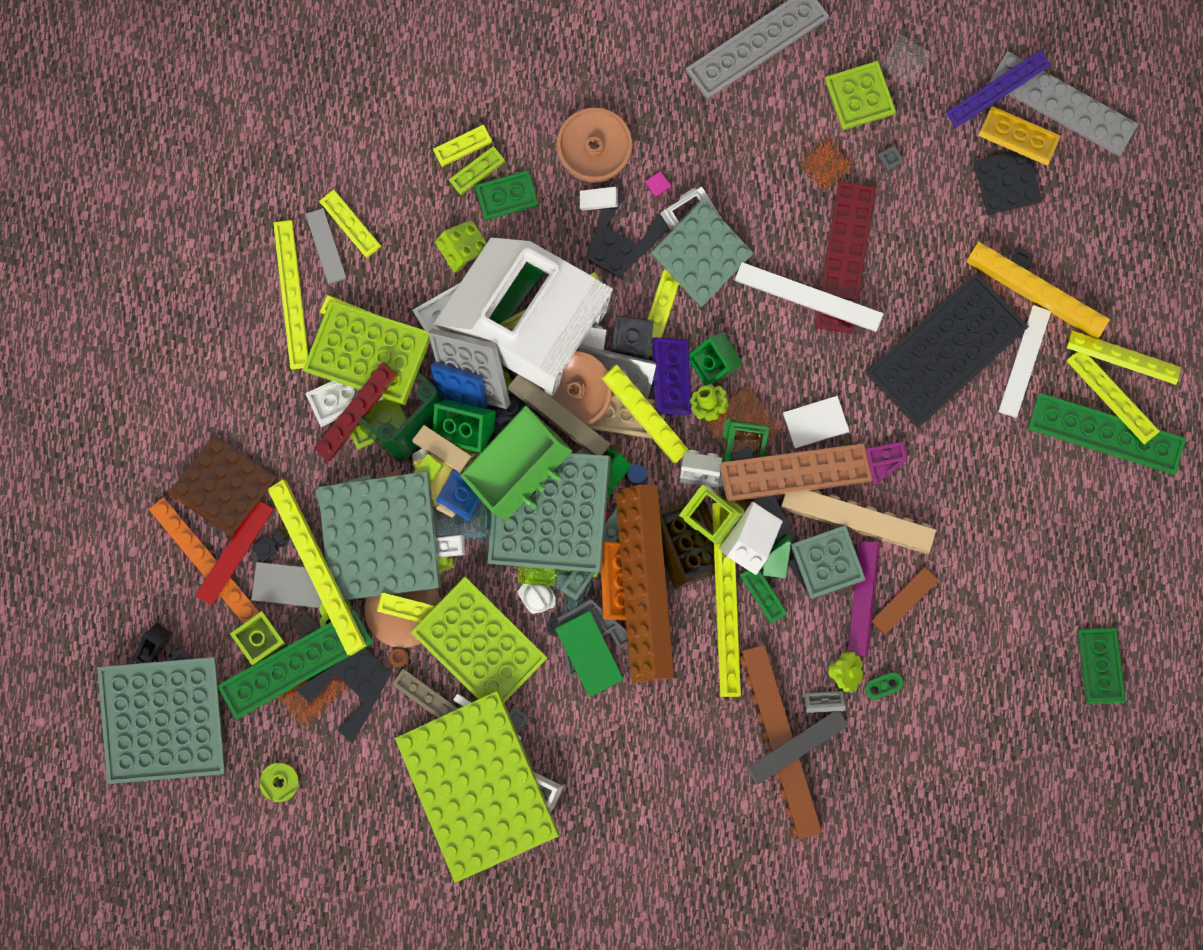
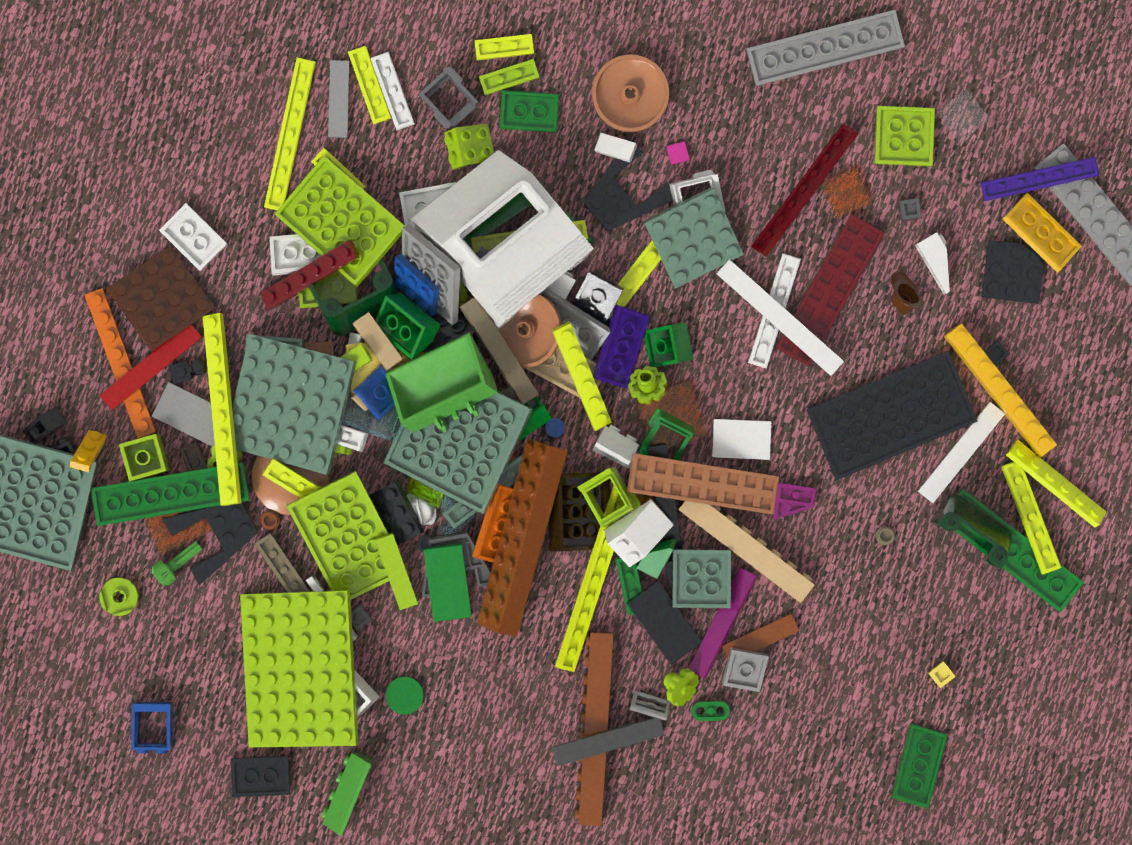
camera: 15 degrees right, 10 degrees up
none -> yellow plate [70,430,107,472]
none -> blue window [131,702,173,754]
none -> bright green piece [152,541,202,585]
none -> white plate [159,203,228,271]
none -> black plate [231,756,291,797]
none -> bright green slope [321,750,374,836]
none -> black plate [369,480,425,545]
none -> white tile [371,52,415,131]
none -> lime tile [375,533,418,610]
none -> green tile [385,676,424,715]
none -> flat silver piece [419,67,479,130]
none -> black tile [626,580,701,665]
none -> light grey plate [722,647,769,692]
none -> white tile [748,253,801,369]
none -> dark red plate [751,124,858,257]
none -> dark tan plate [875,526,895,545]
none -> reddish brown piece [891,271,923,315]
none -> white slope [915,232,950,294]
none -> light yellow plate [928,661,955,688]
none -> dark green windscreen [930,495,1012,569]

